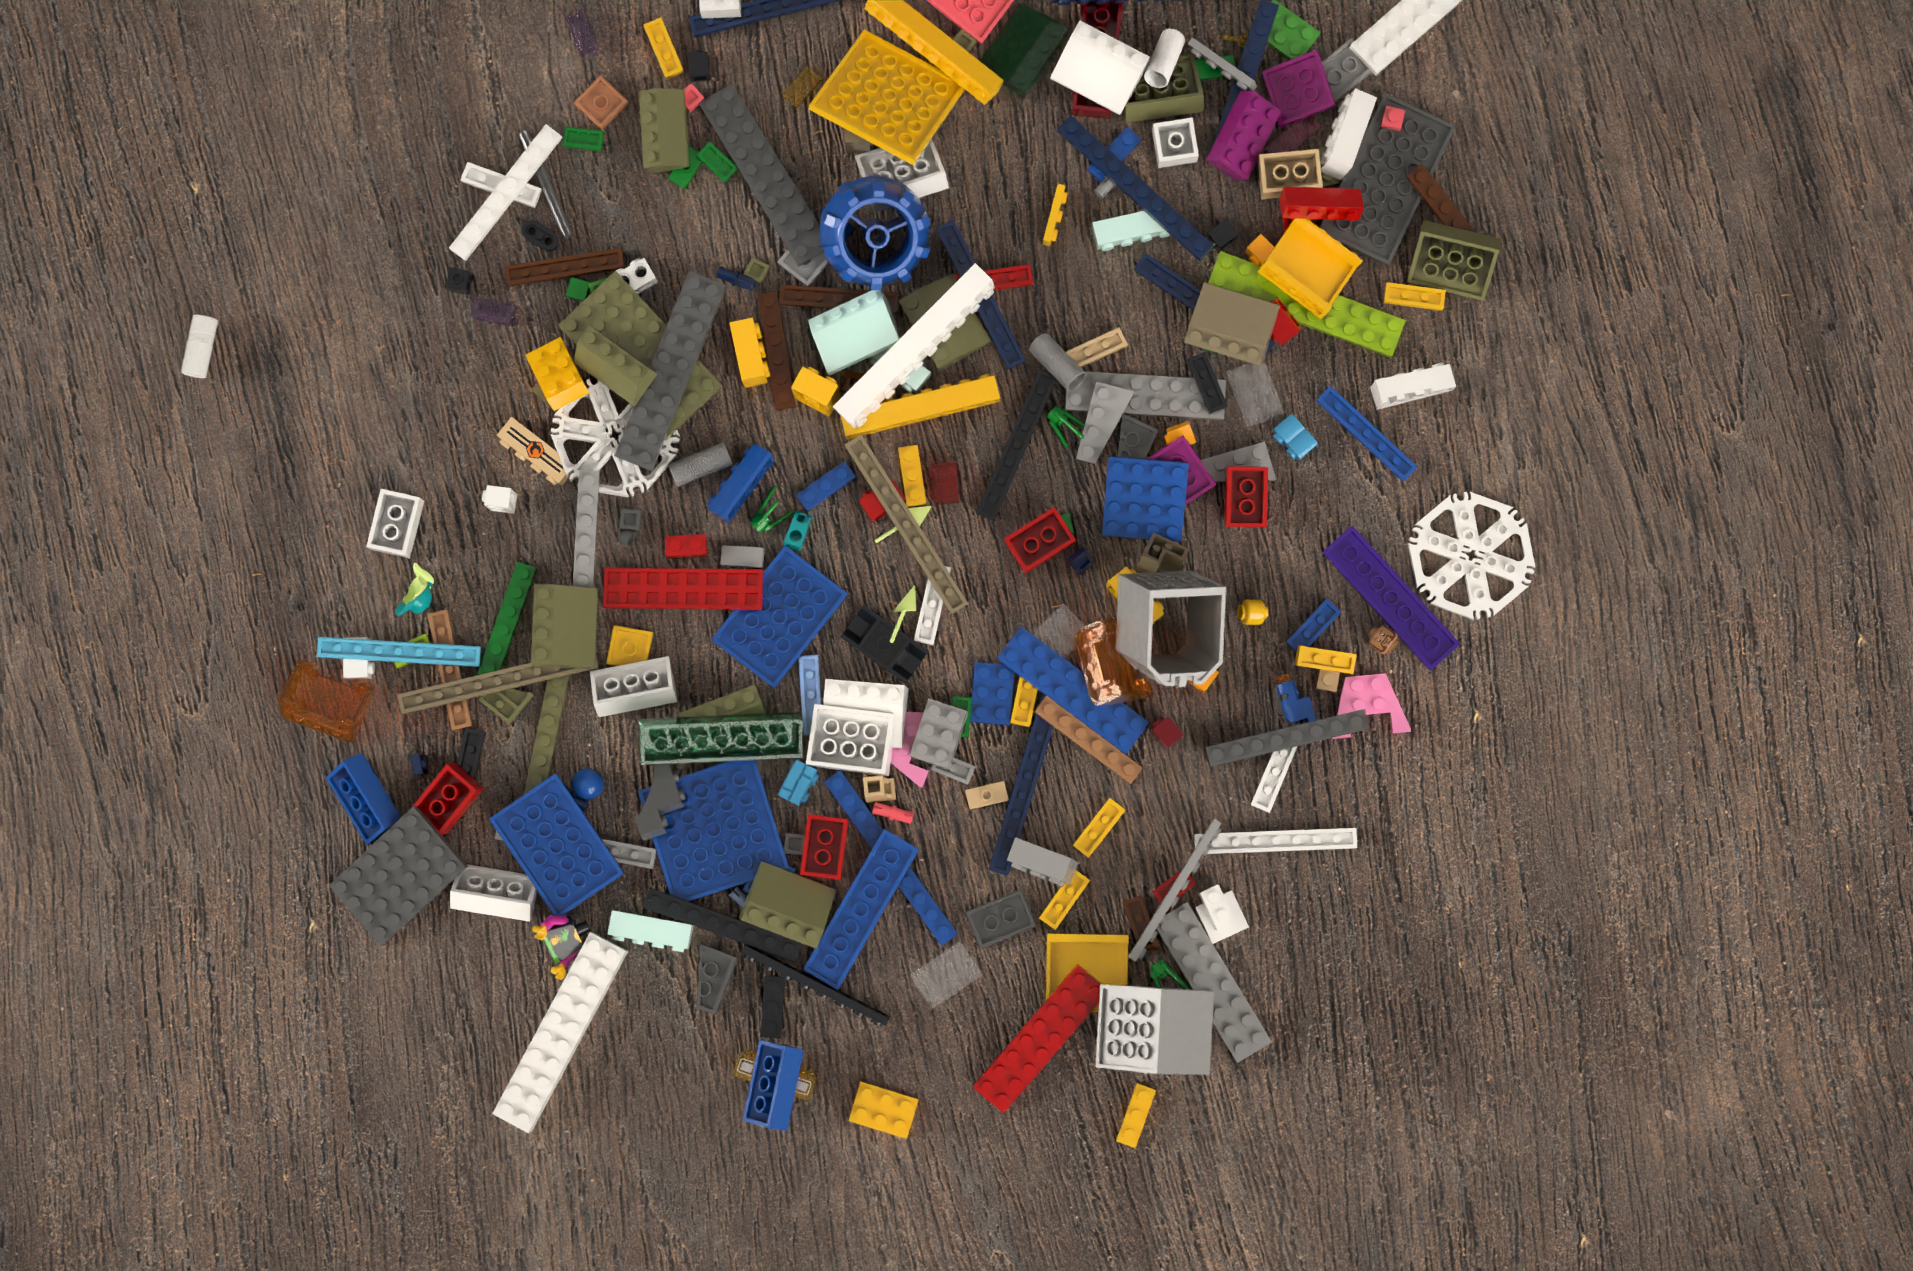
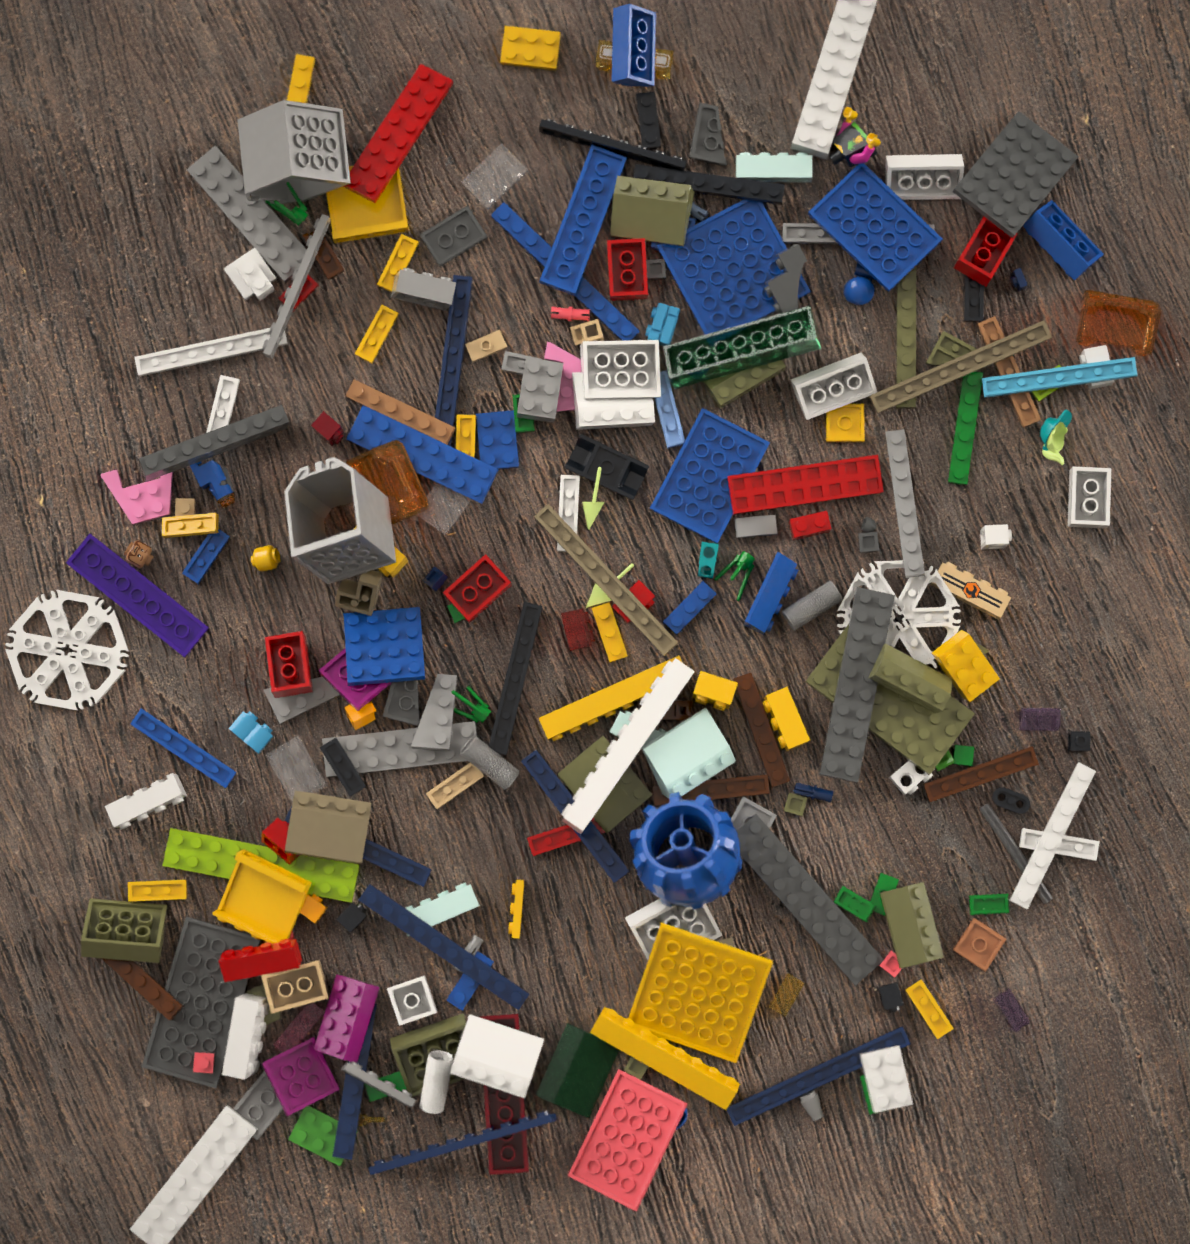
camera: 170 degrees right, 0 degrees up
olive slope [531,584,598,668] -> none

